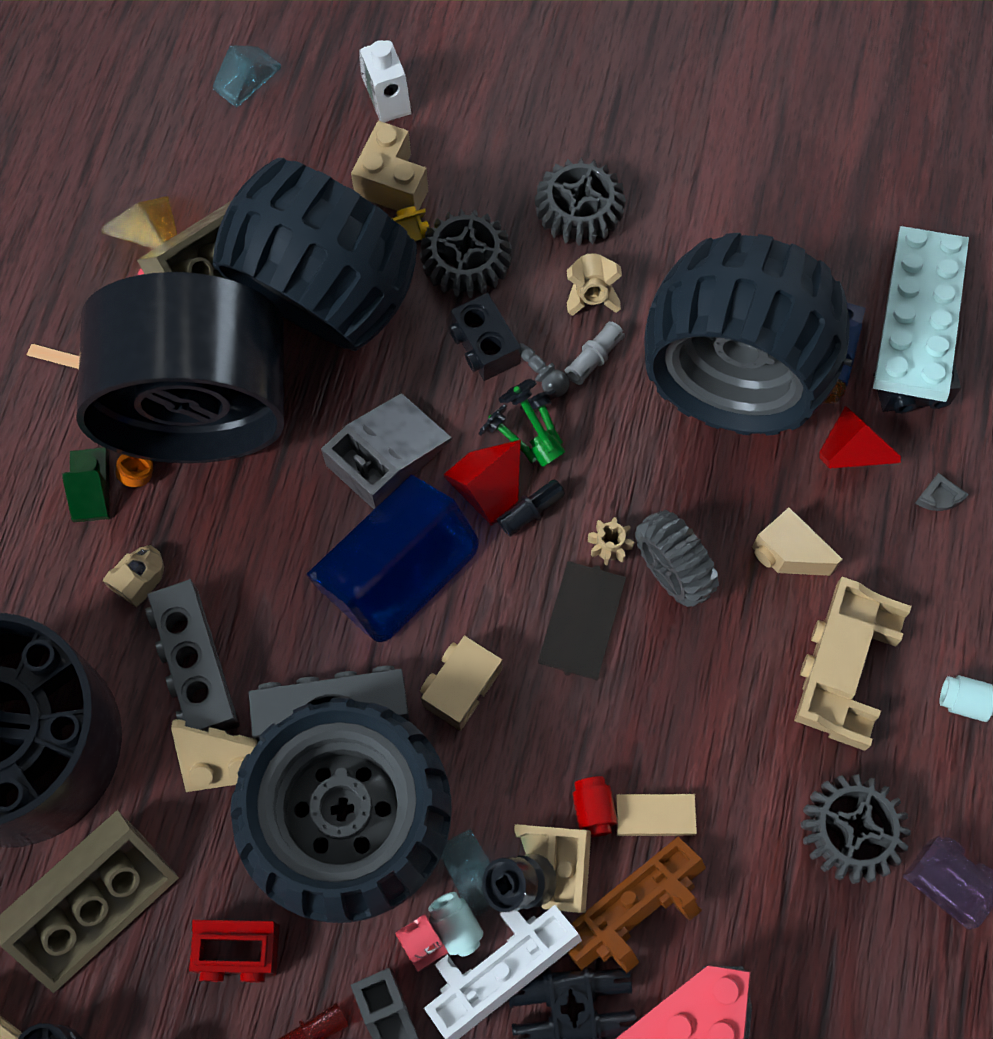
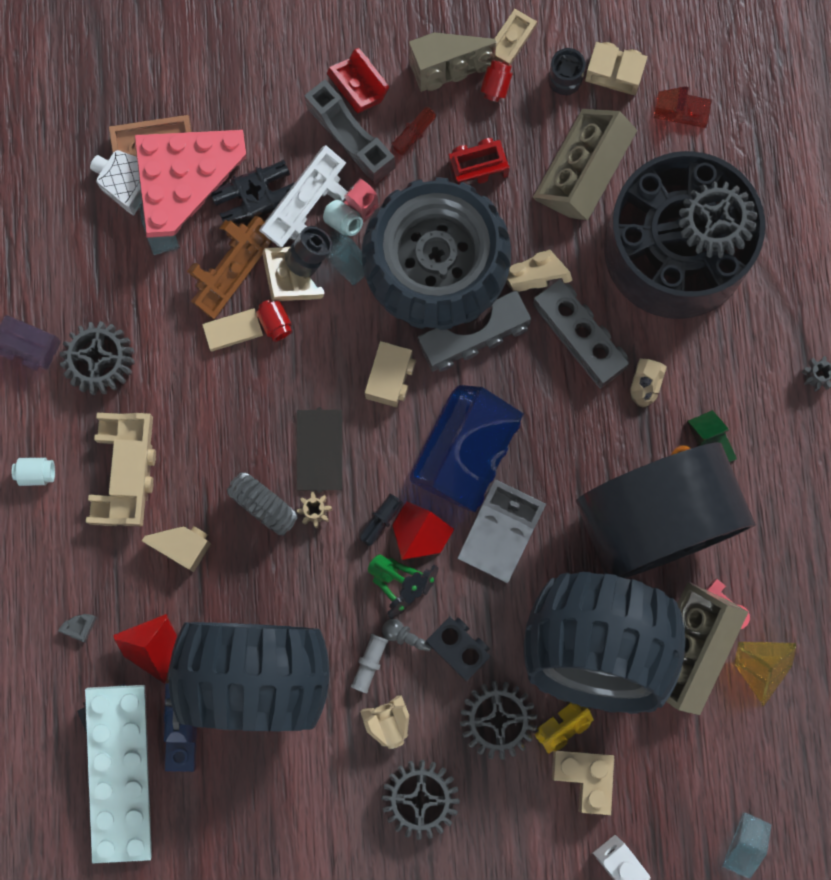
camera: 165 degrees right, 10 degrees up
light nougat piece [27,344,79,369] -> none

